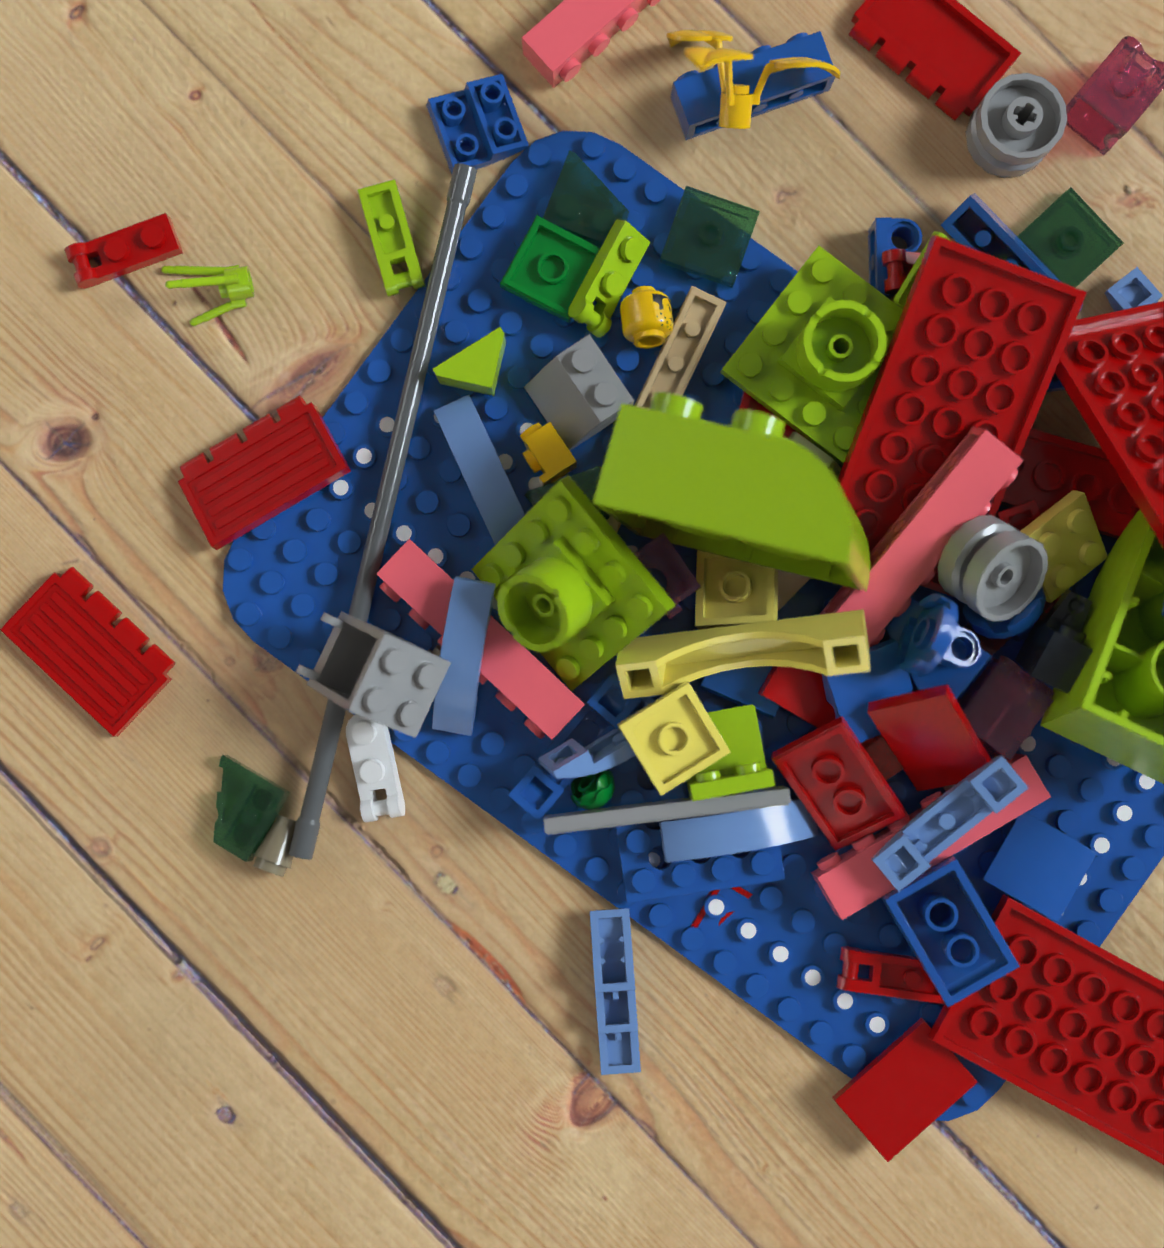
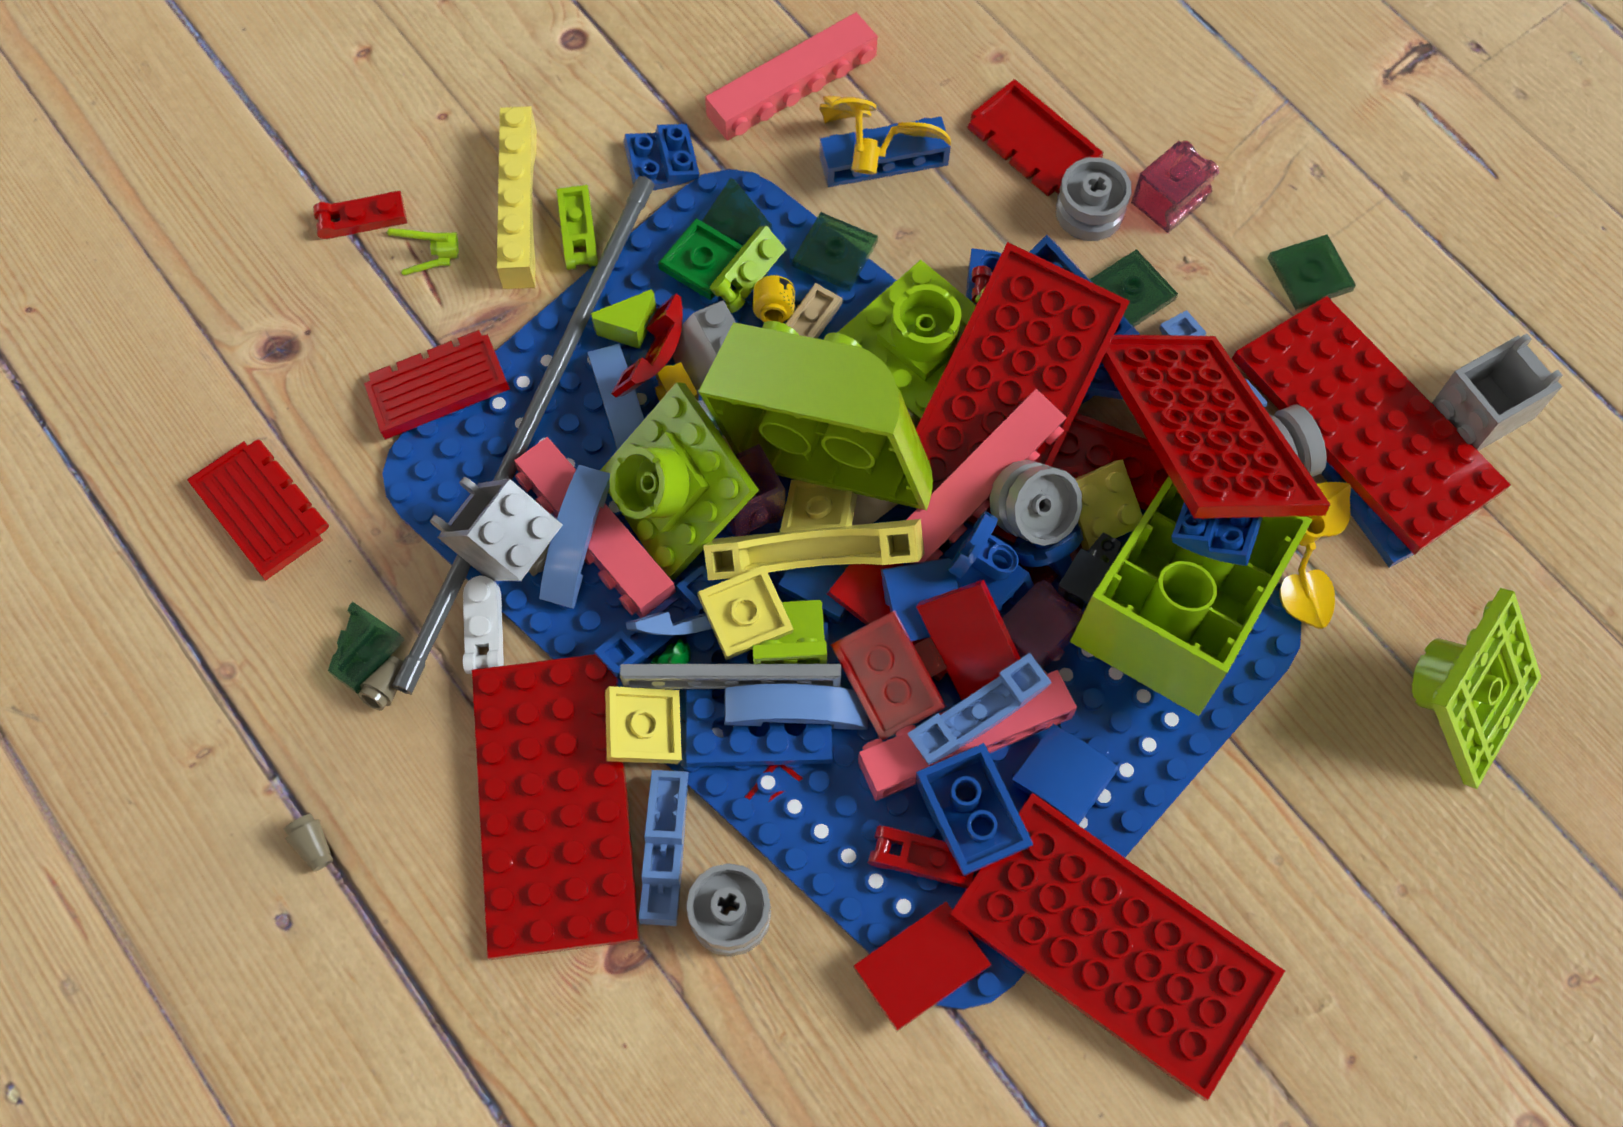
camera: 10 degrees right, 20 degrees down
none -> dark tan cone [284,814,333,872]
none -> red plate [472,654,640,960]
none -> light yellow arch [497,106,537,289]
none -> light yellow plate [605,686,682,764]
none -> red slope [611,293,683,398]
none -> light grey wheel [686,863,771,957]

